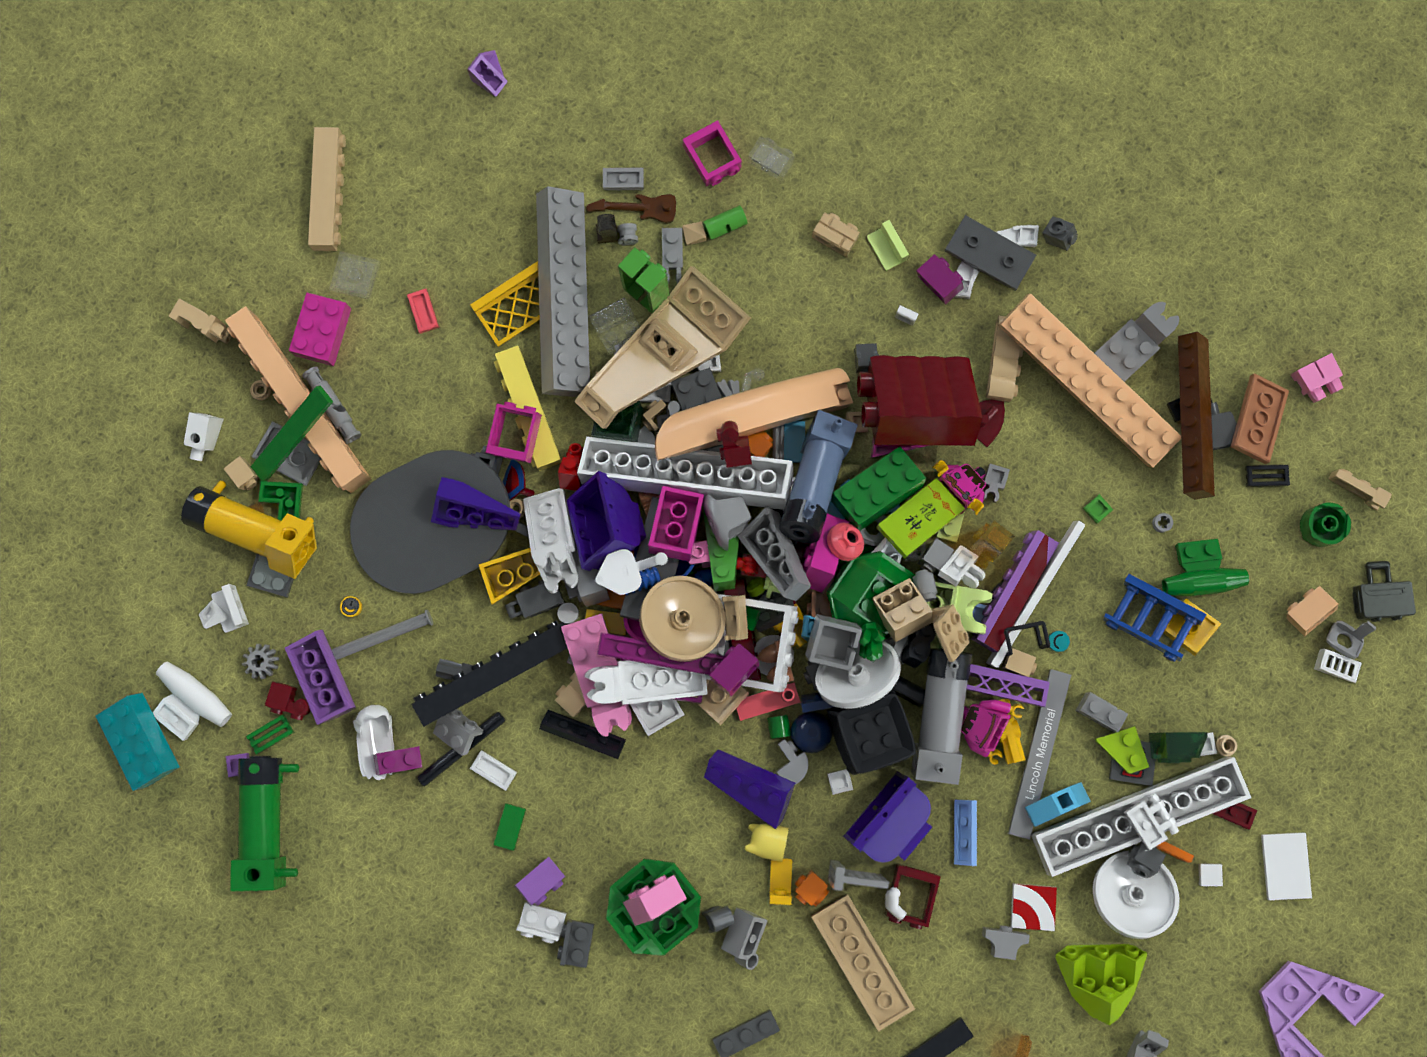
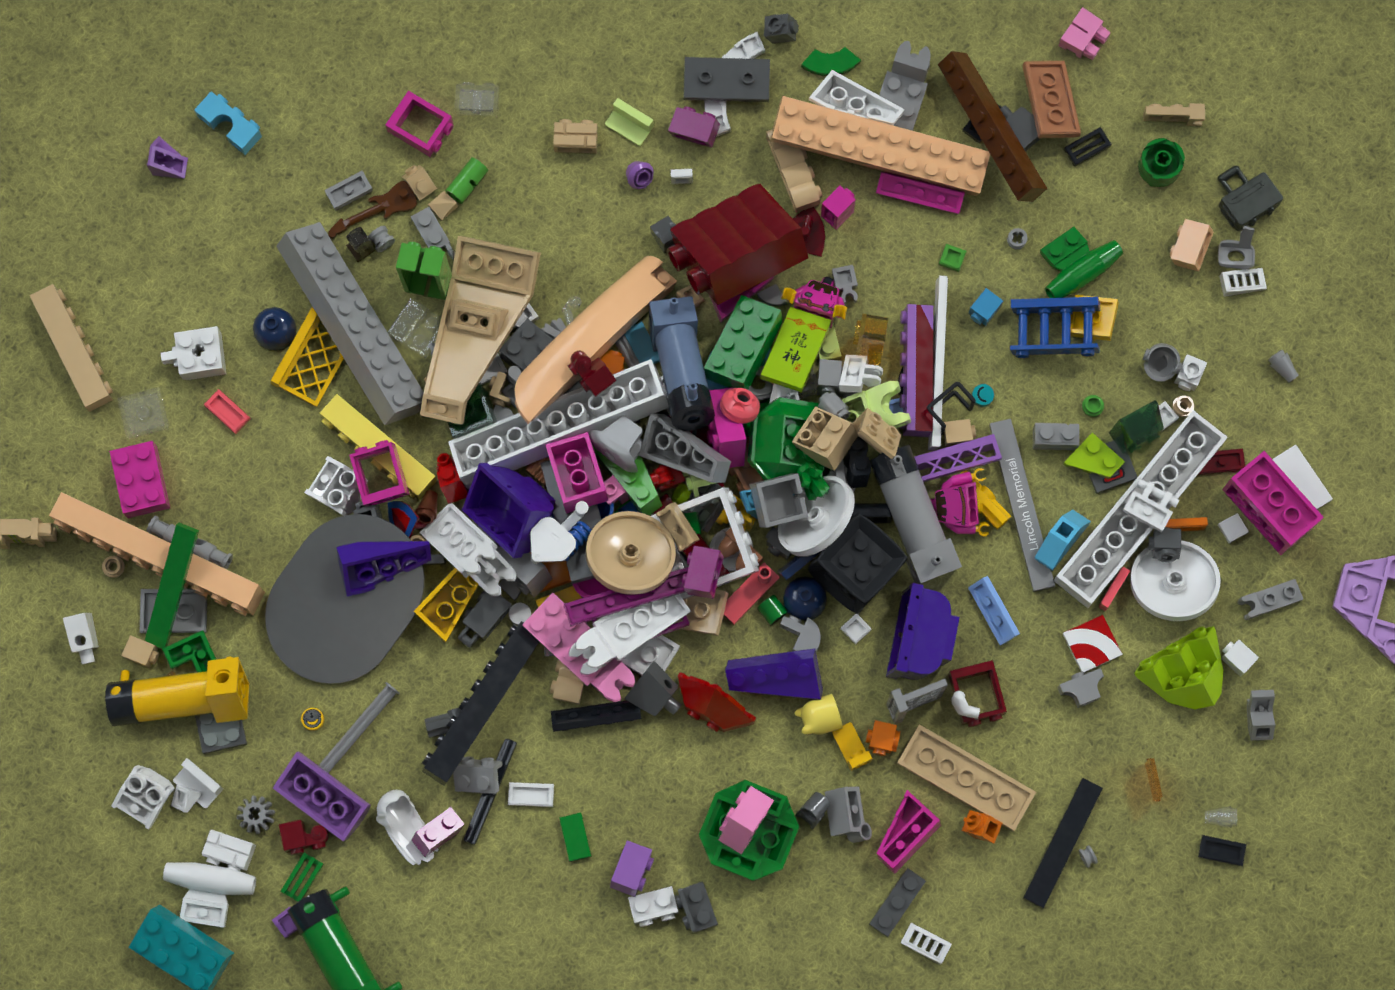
camera: 30 degrees left, 5 degrees down
none -> white slope [111,765,175,829]
none -> white hinge [161,326,226,380]
none -> medium azure arch [194,91,262,155]
none -> white brick [202,830,256,871]
none -> dark blue cylinder [253,307,297,351]
none -> white slope [304,456,368,516]
none -> tan bracket [402,165,437,201]
none -> copper cone [415,490,438,524]
none -> dark grey torso [624,661,682,716]
none -> medium lavender cone [626,161,654,189]
none -> red wedge [678,672,756,732]
none -> light grey tile [757,284,787,307]
none -> green tile [801,47,861,76]
none -> white wedge [809,70,905,125]
none -> dark pink brick [821,185,856,230]
none -> dark pink plate [876,171,965,214]
none -> dark pink wedge [877,790,941,874]
none -> orange brick [961,810,1002,844]
none -> dark azure brick [969,288,1003,326]
none -> bright green plate [1082,395,1104,417]
none -> coral tile [1099,567,1130,611]
none -> light grey cap [1142,343,1183,381]
none -> white brick [1174,354,1207,391]
none -> white brick [1221,640,1259,677]
none -> dark pink brick [1222,451,1324,555]
none -> light grey plate [1238,579,1303,620]
none -> light grey cone [1268,350,1299,383]

